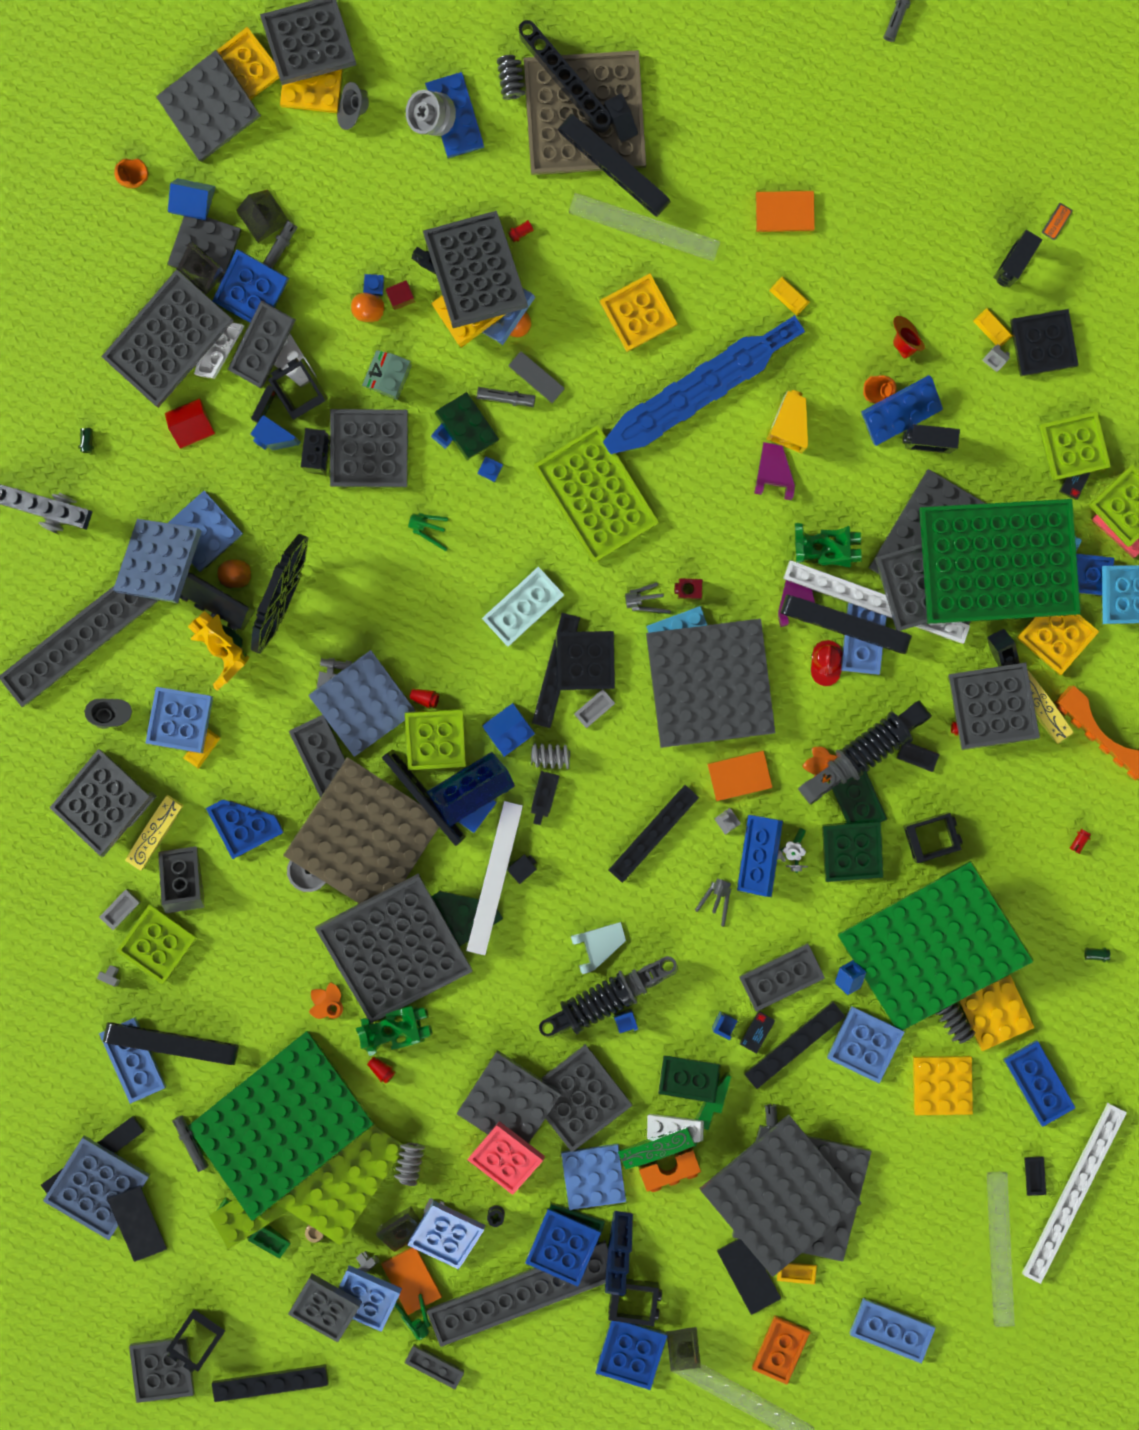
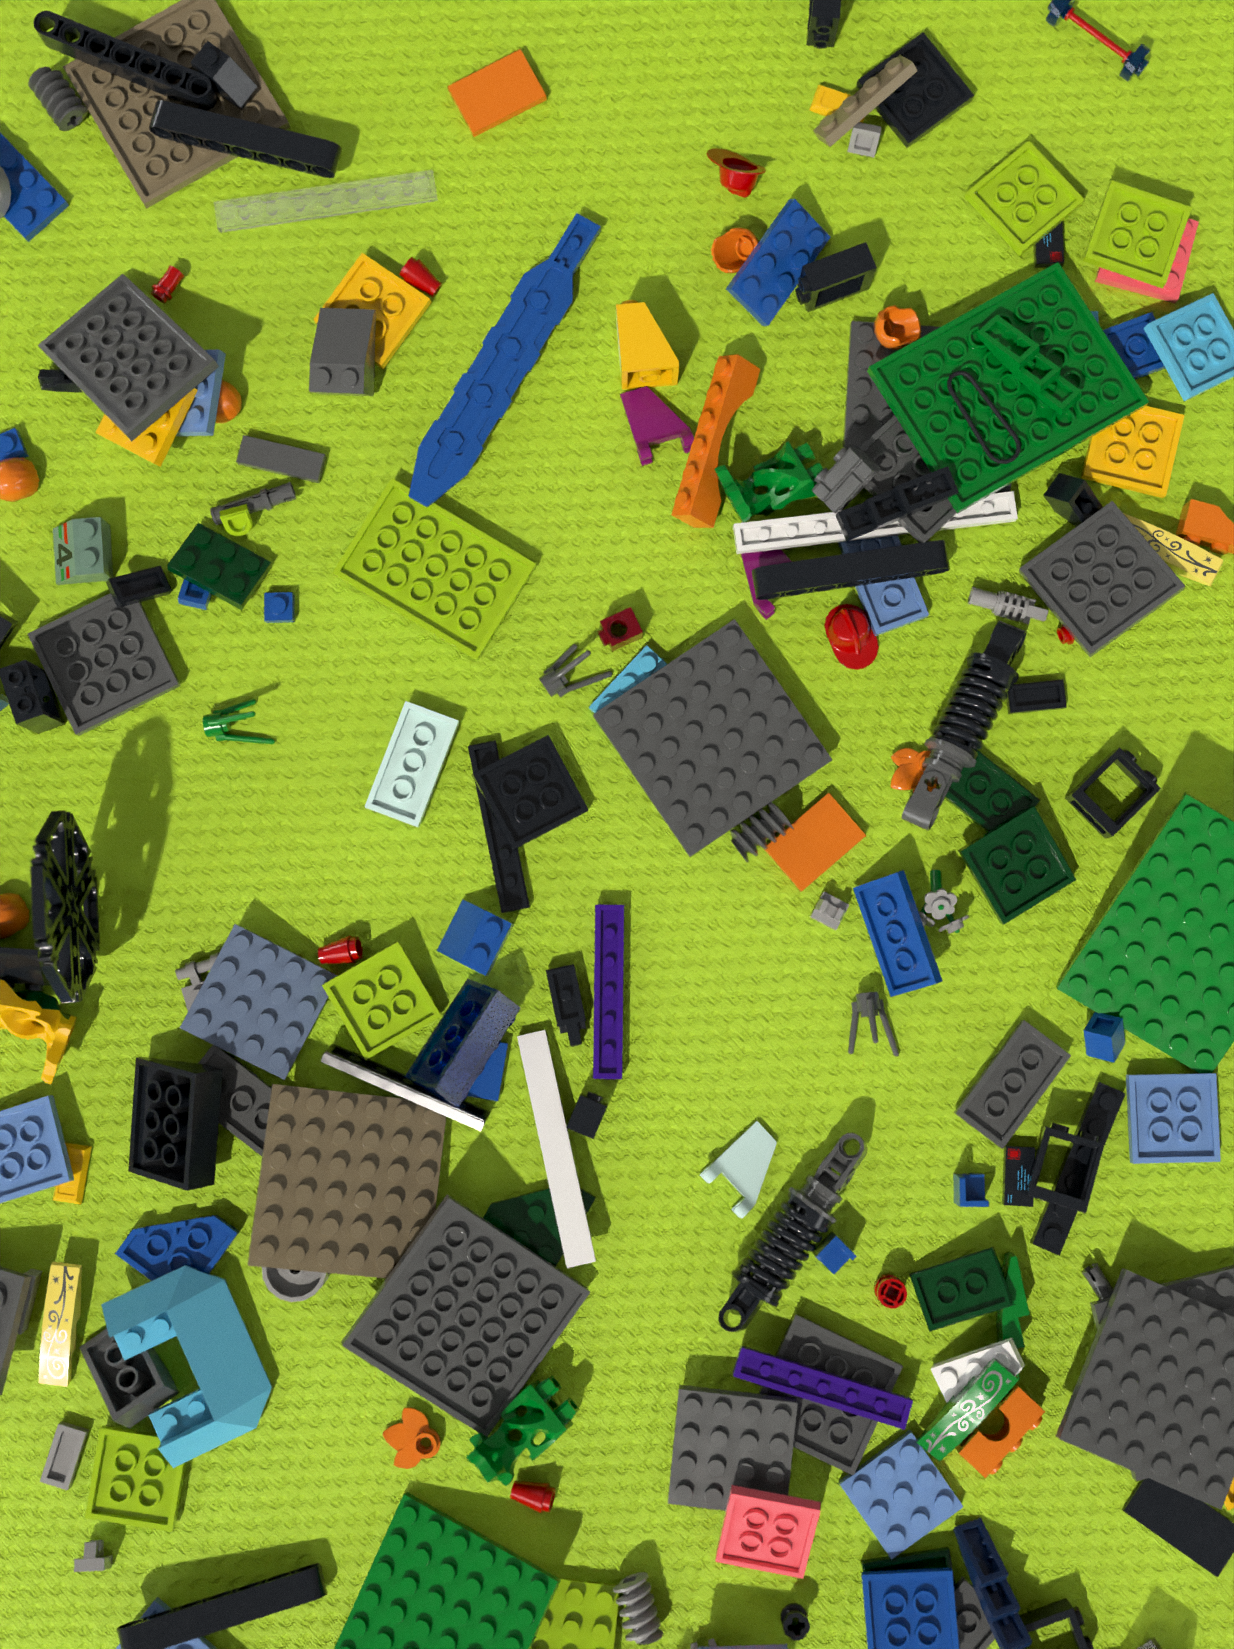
camera: 30 degrees left, 5 degrees down
dark red panel [386,280,415,310] -> none
light grey piece [531,743,570,769] -> none
light grey tile [574,689,615,728] -> none
black plate [608,784,699,883] -> none
yellow tile [769,276,810,316] -> none
none -> medium azure slope [101,1265,272,1468]
none -> black tile [106,565,172,608]
none -> black slope [128,1057,222,1191]
none -> lime tile [219,504,252,536]
none -> dark grey slope [309,308,376,397]
none -> red cone [399,257,442,297]
none -> dark purple plate [593,905,624,1079]
none -> orange arch [671,354,761,528]
none -> dark grey piece [730,802,794,863]
none -> dark purple plate [733,1345,913,1430]
none -> dark grey brick [812,445,880,514]
none -> dark tan plate [813,55,917,147]
none -> black slope [835,466,959,541]
none -> orange hair [874,305,921,350]
none -> red wheel [874,1274,907,1309]
none -> black piece [947,371,1021,464]
none -> light grey hinge [968,587,1049,624]
none -> green slope [977,314,1082,416]
none -> black window [1025,1123,1104,1213]

